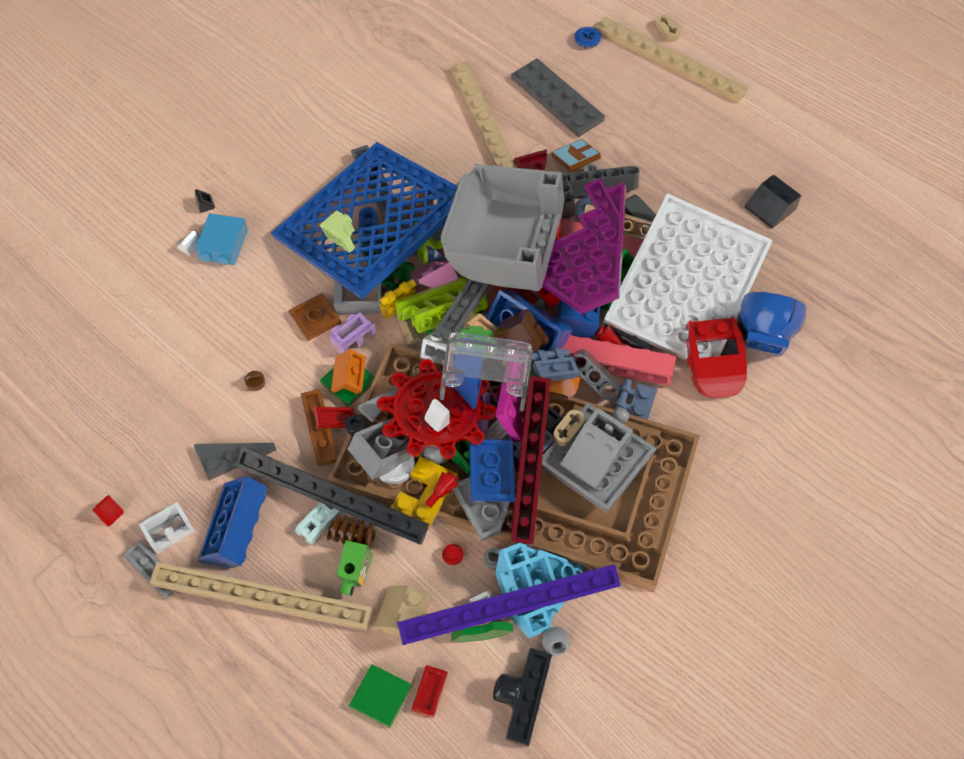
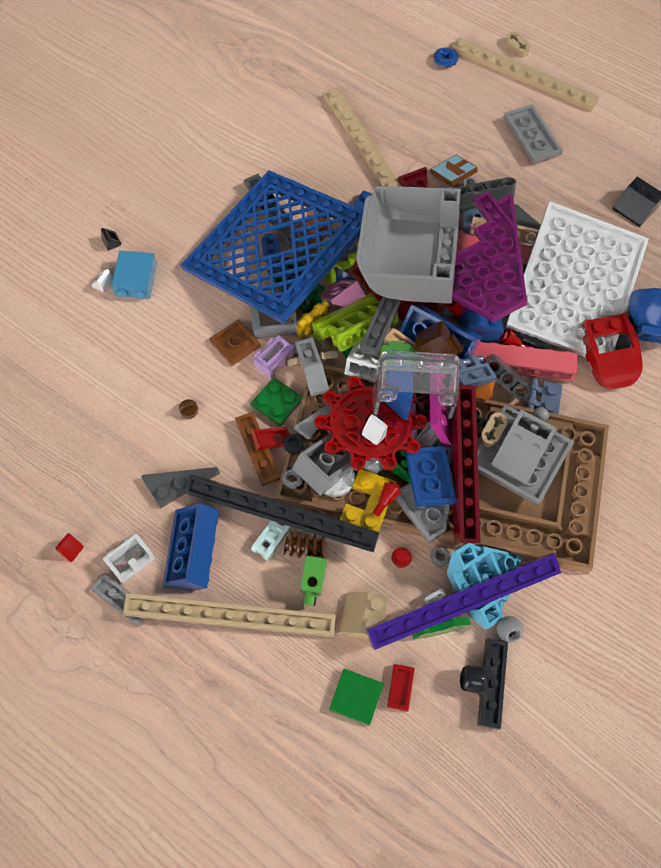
camera: 10 degrees left, 5 degrees up
yellowish green arch [320,210,355,253] -> none
orange panel [331,349,366,394] -> none
dark grey plate [511,58,605,137] -> none
none -> light grey plate [282,469,302,489]
none -> tan tile [287,351,338,367]
none -> light grey slope [293,337,329,397]
none -> light grey plate [503,104,563,164]

